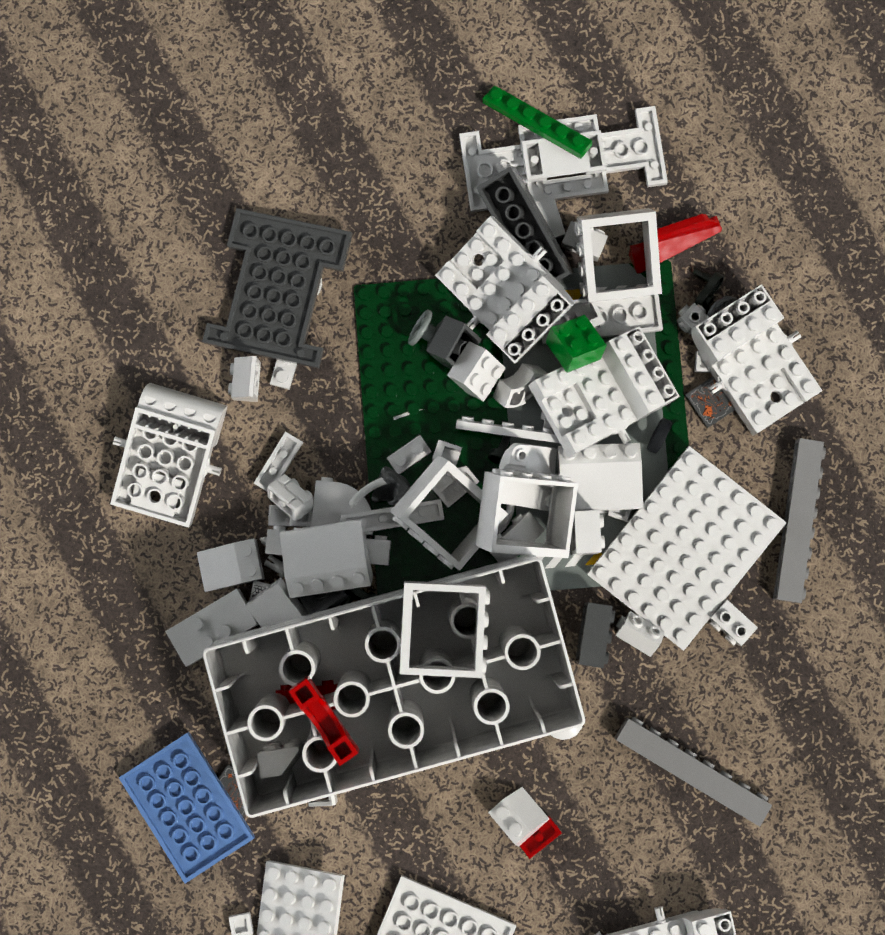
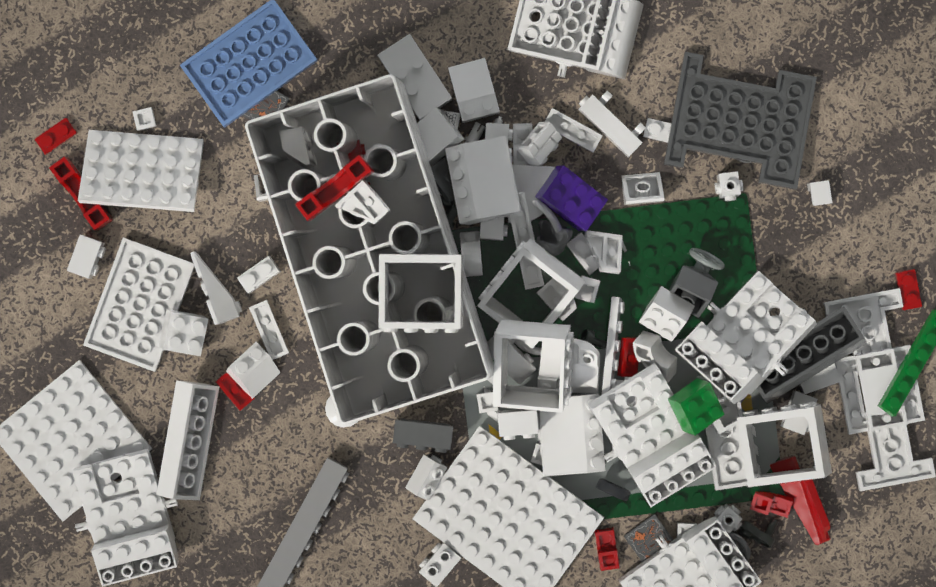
camera: 90 degrees right, 5 degrees up
white slope [228,356,261,402] -> none
none -> white brick [156,380,219,500]
none -> white brick [159,309,209,356]
none -> white wedge [190,251,242,325]
none -> white brick [237,256,281,294]
none -> white plate [249,300,289,360]
none -> white wing [335,180,391,224]
none -> white brick [460,231,483,277]
none -> white tile [477,392,498,413]
none -> dark purple brick [535,165,608,231]
none -> white brick [579,91,646,157]
none -> white wing [585,231,623,274]
none -> red slope [594,527,619,571]
none -> red plate [617,337,639,377]
none -> white slope [622,172,664,205]
none -> white brick [715,171,743,201]
none -> red slope [750,491,794,518]
none -> white panel [807,180,832,206]
none -> red plate [895,269,922,310]

